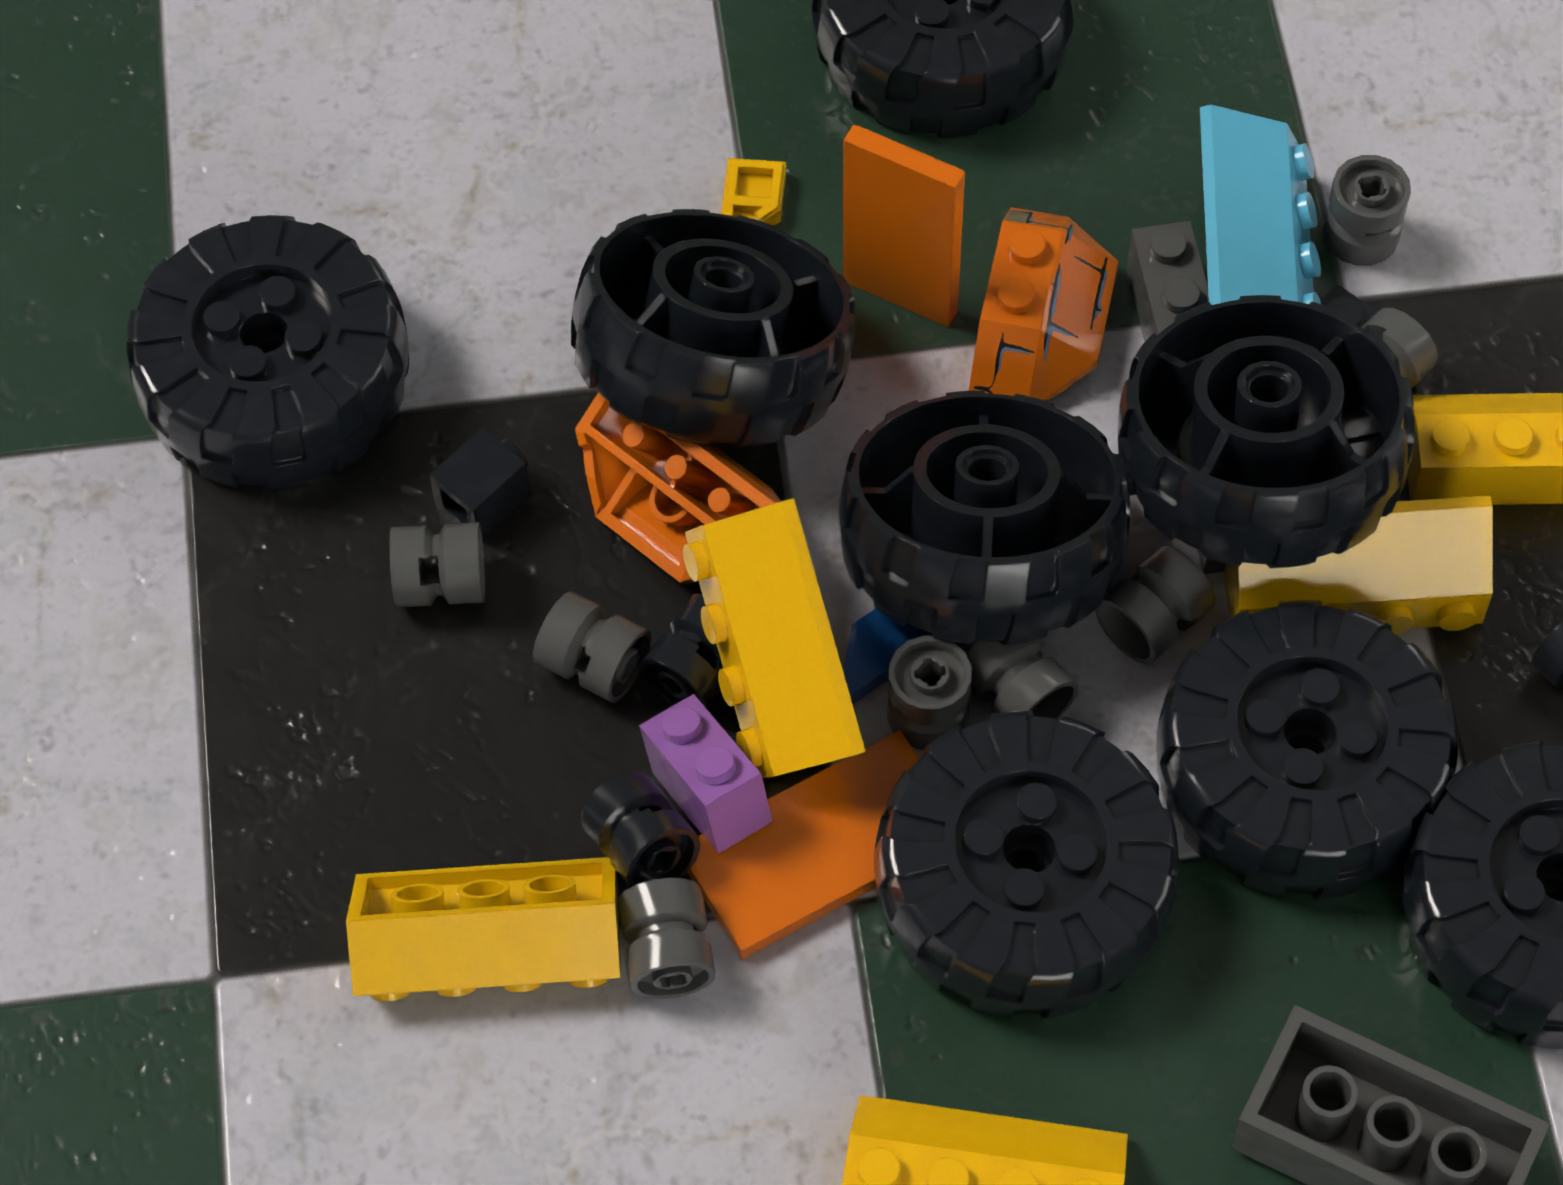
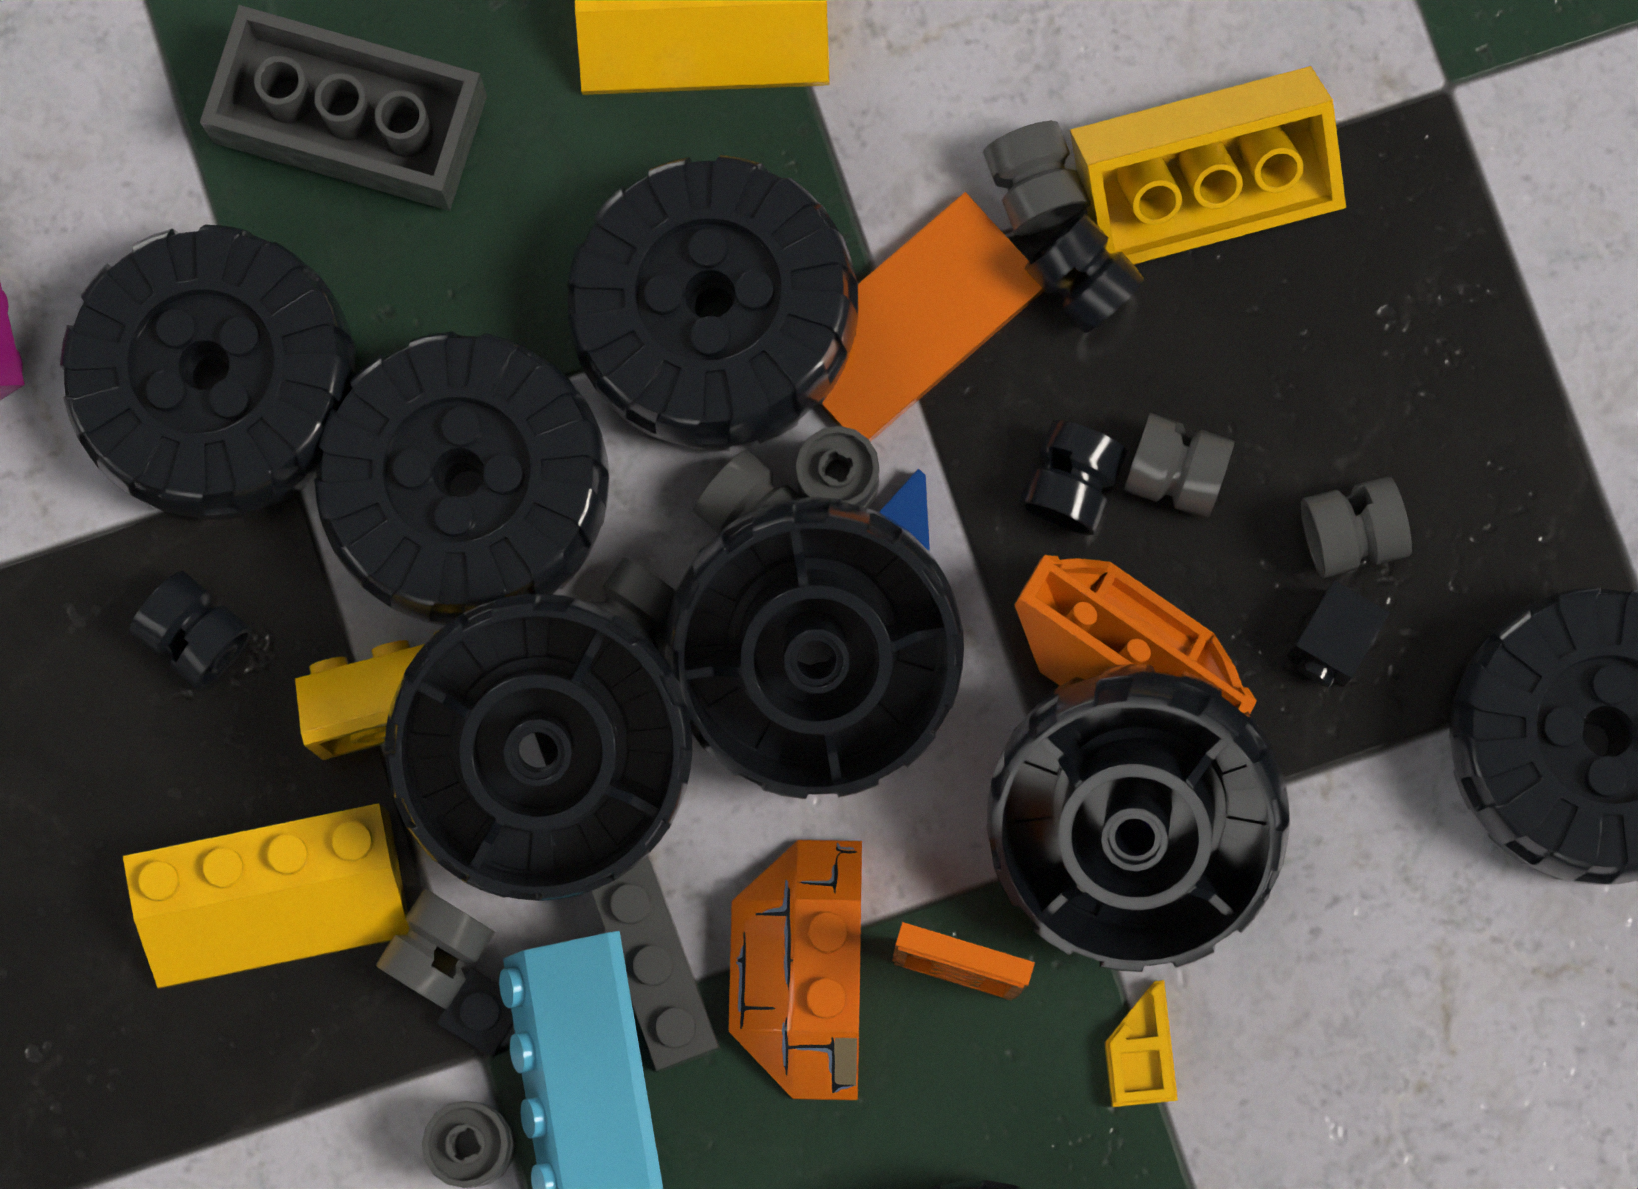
camera: 170 degrees right, 20 degrees up
medium lavender brick [639,694,773,854] -> none
yellow slope [683,498,866,778] -> none

